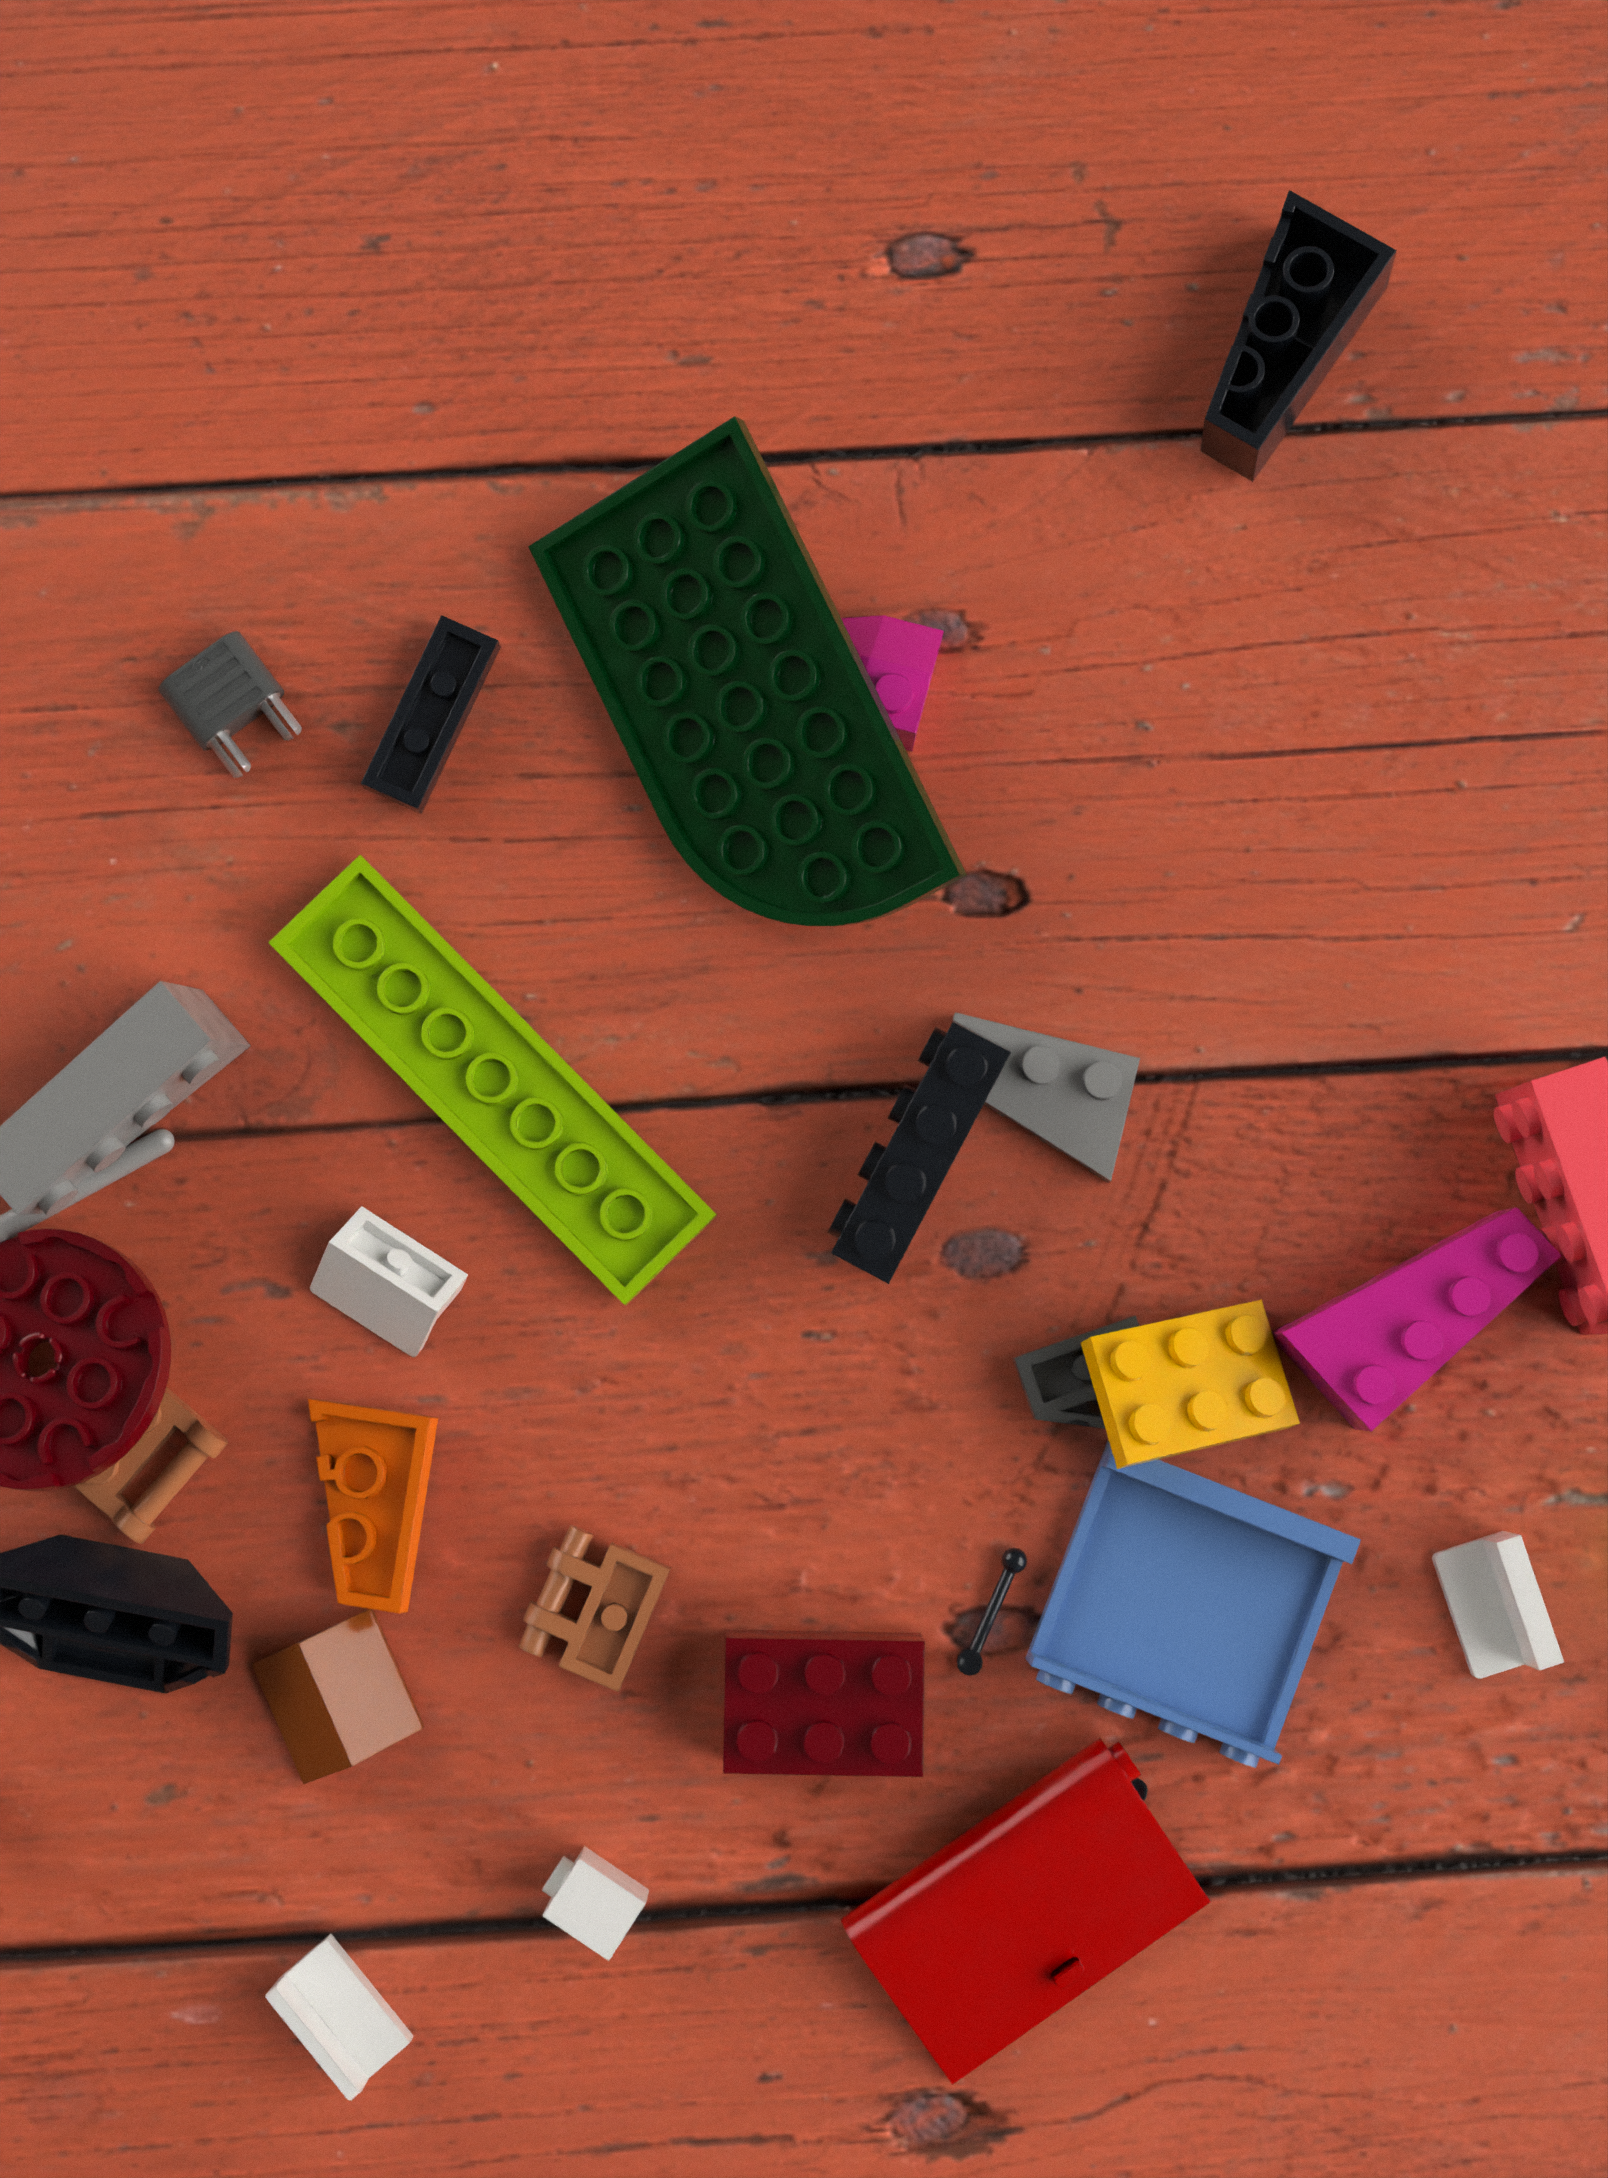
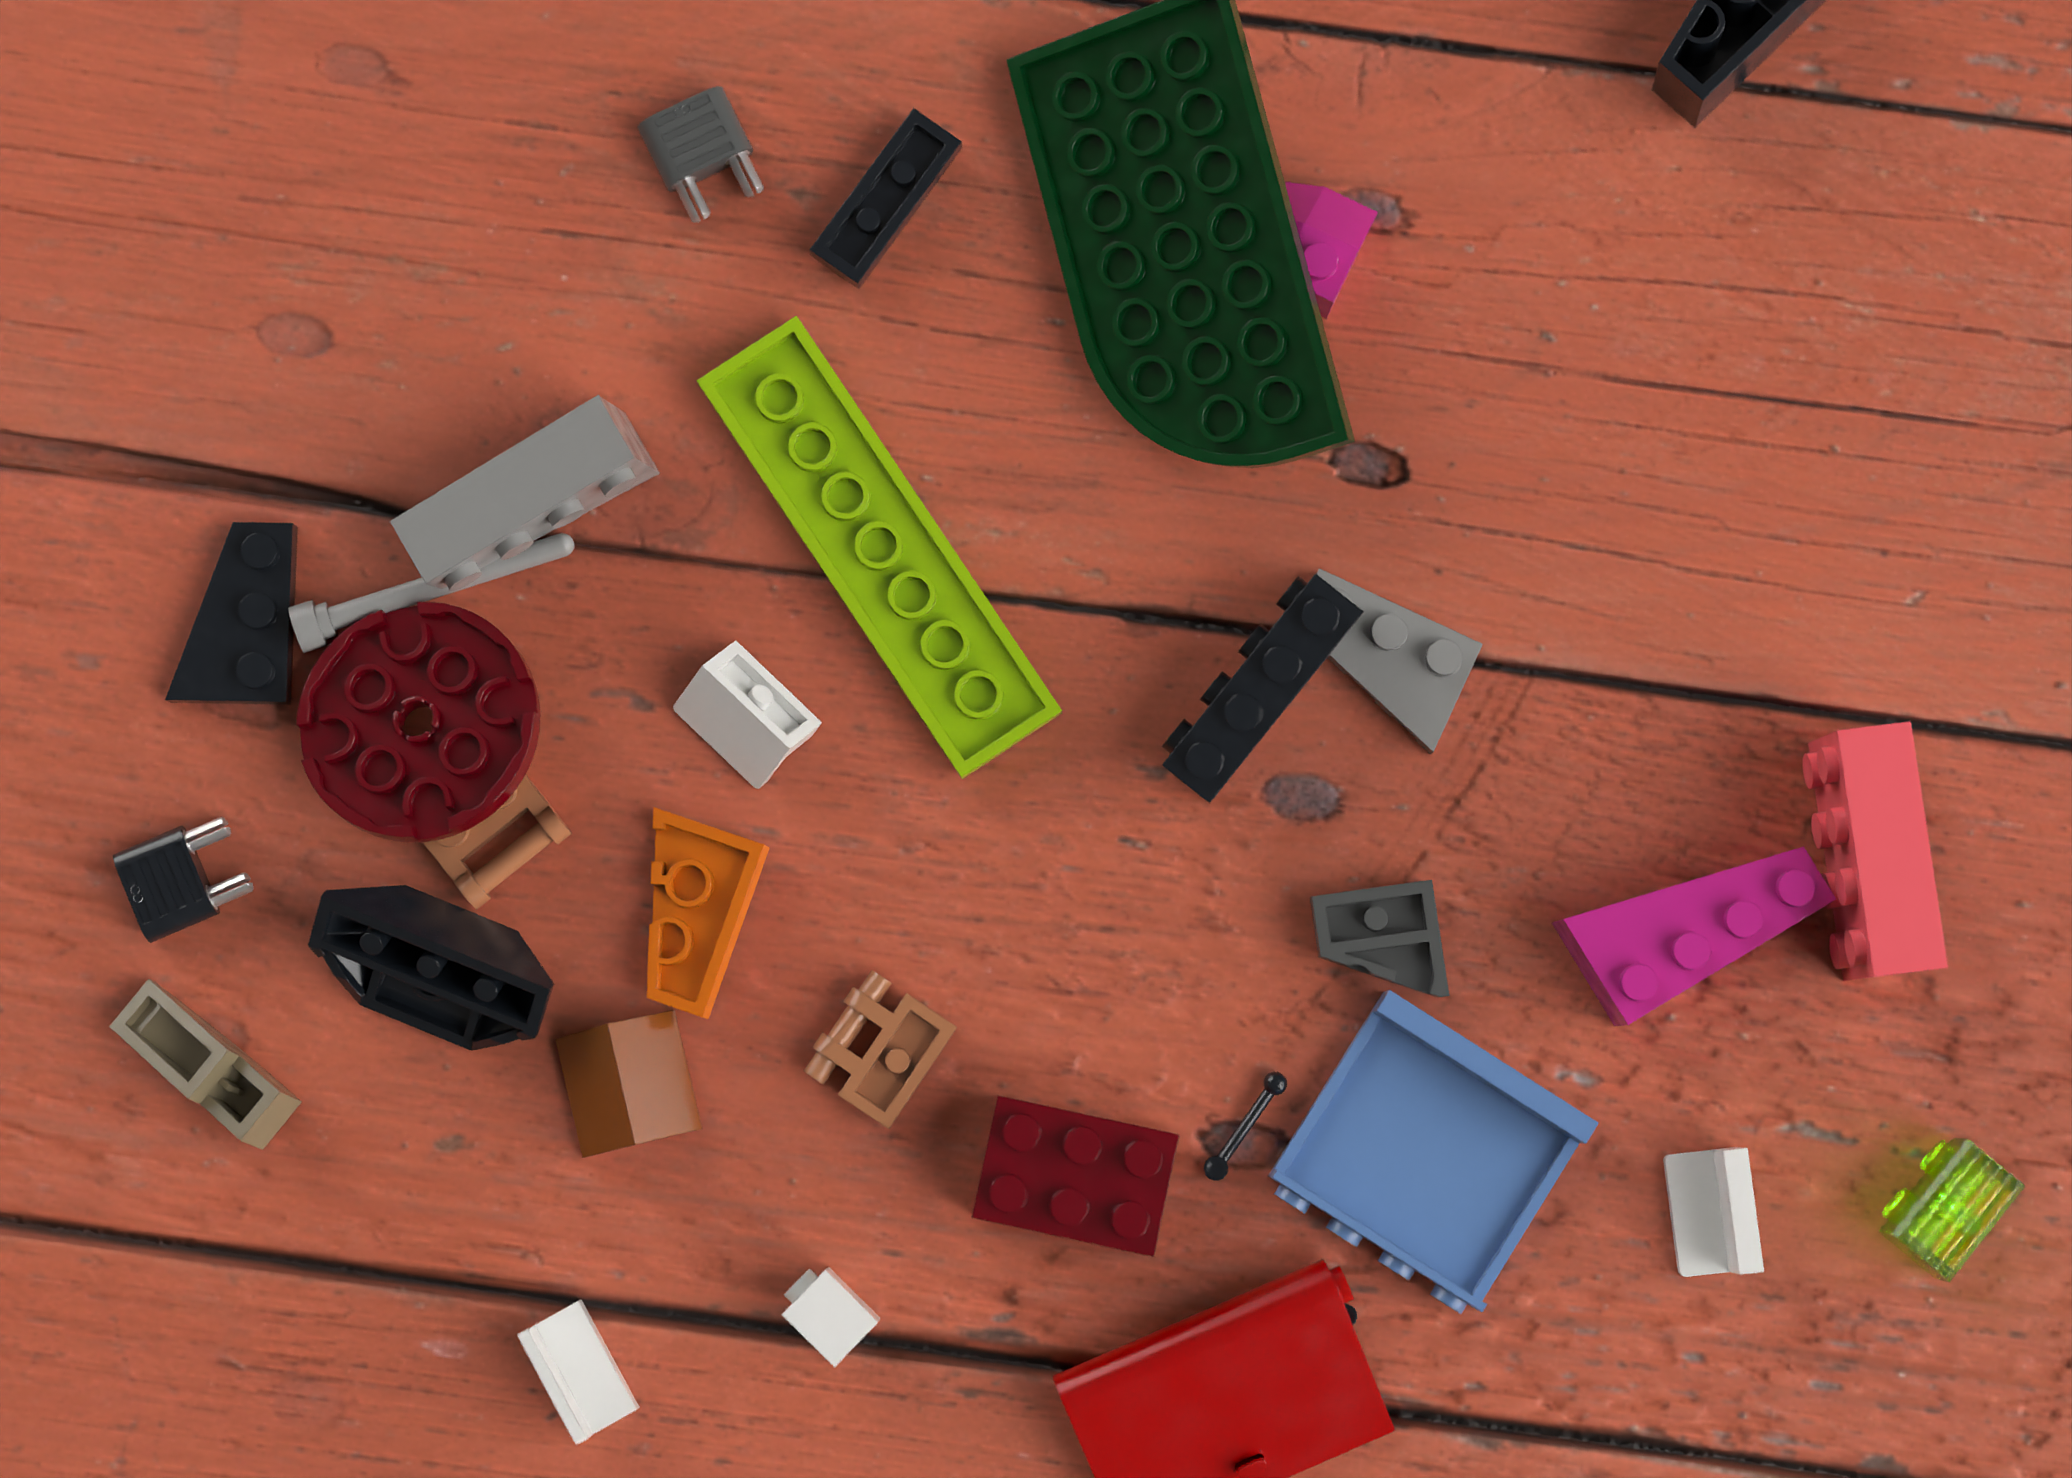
camera: 10 degrees right, 0 degrees up
yellow plate [1081,1299,1300,1469] -> none

